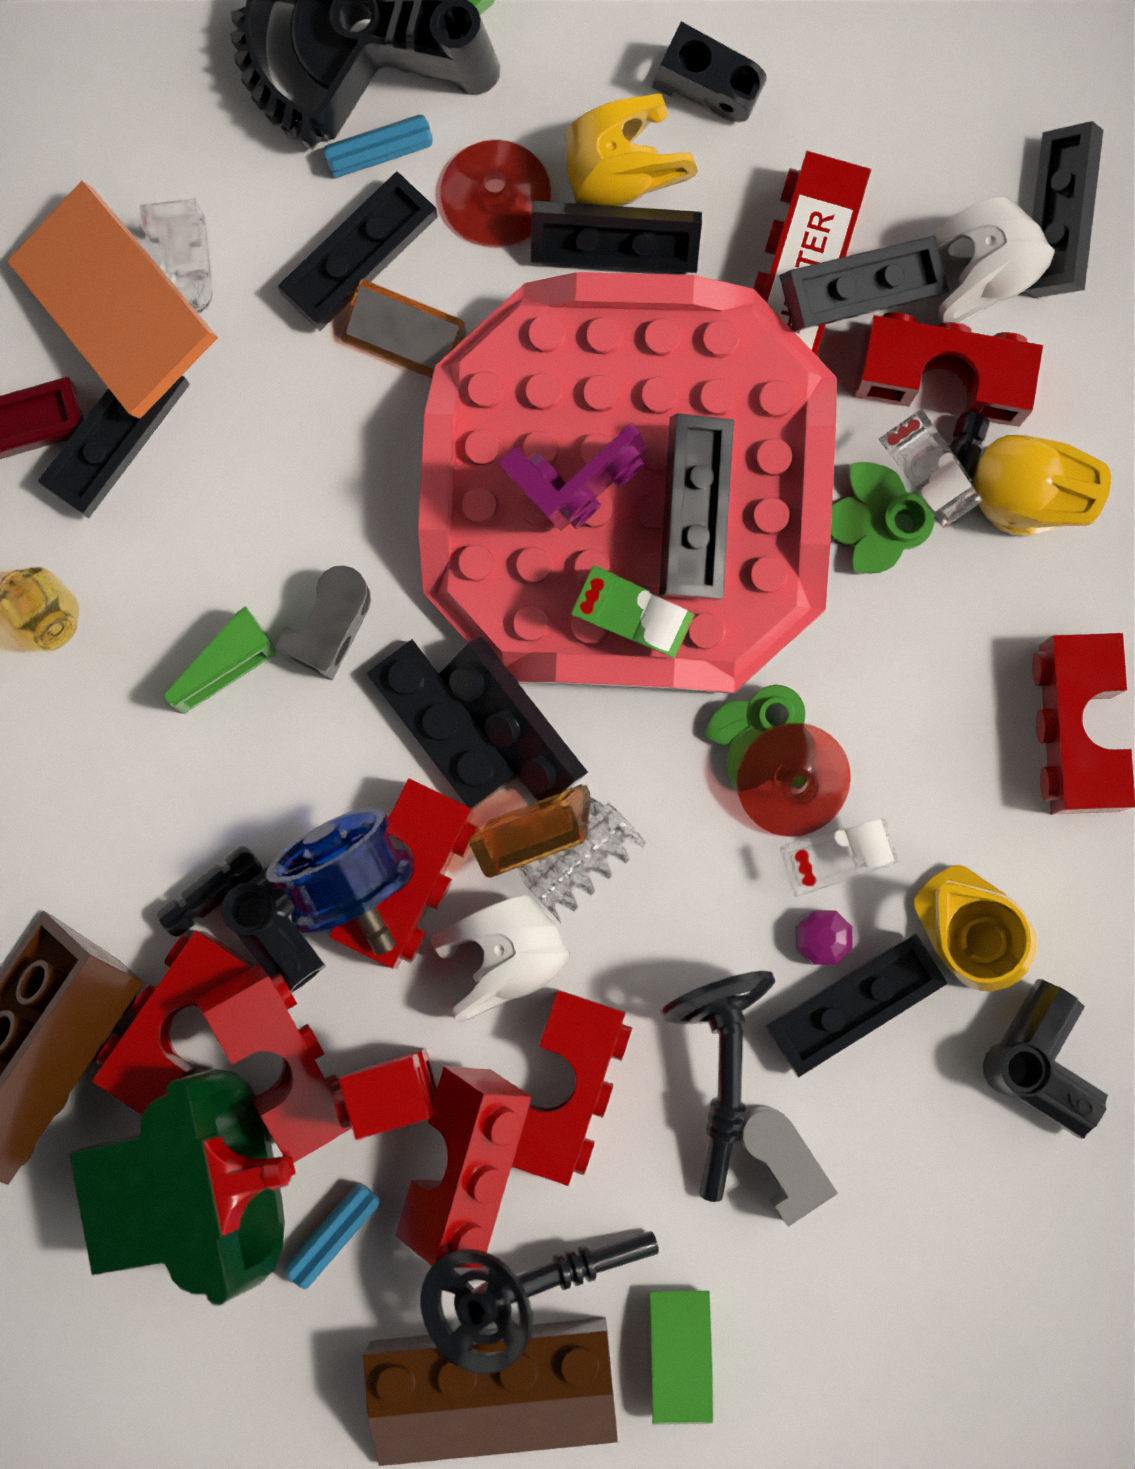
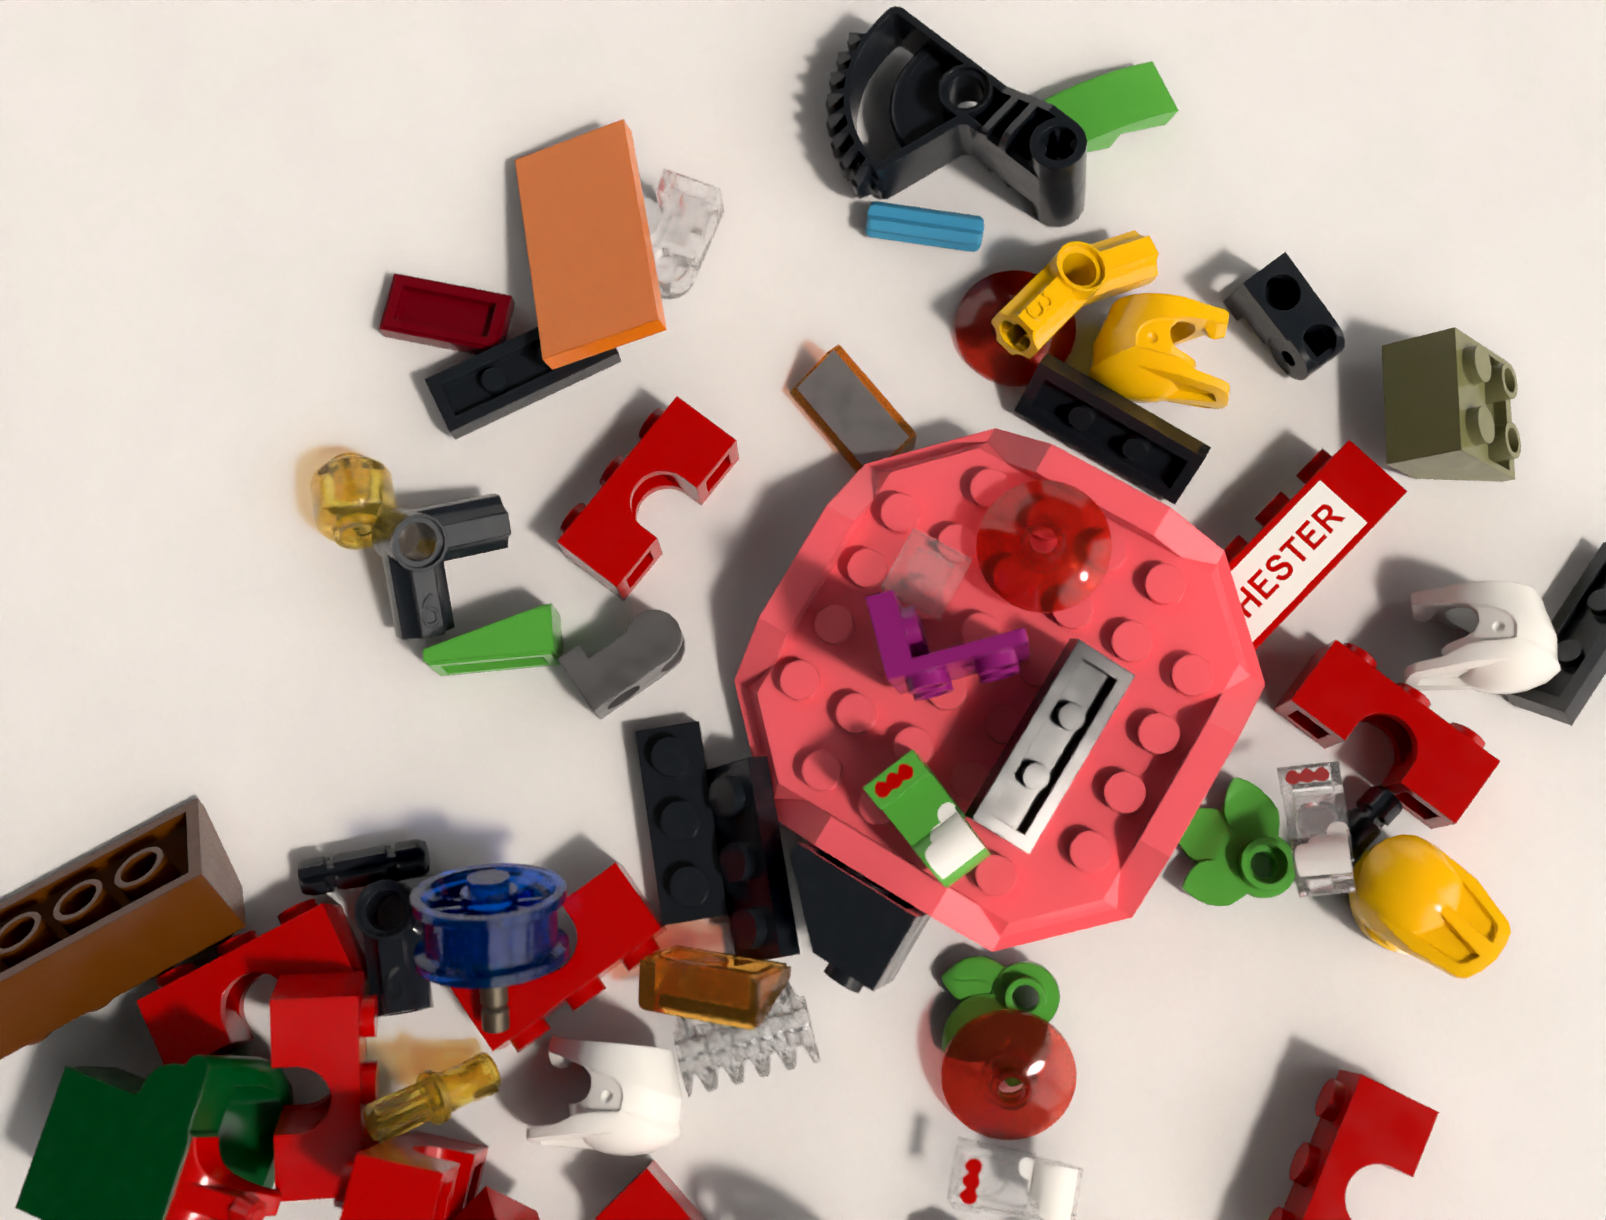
camera: 30 degrees right, 5 degrees down
black plate [278,171,438,331] -> none
black plate [779,235,949,332] -> none
none -> clear yellow axle [363,1052,501,1141]
none -> black piece [372,493,511,640]
none -> red arch [557,396,739,601]
none -> black slope [790,843,931,993]
none -> clear plate [881,528,973,621]
none -> clear red dish [976,480,1112,613]
none -> yellow piece [991,230,1159,359]
none -> olive slope [1382,327,1521,482]

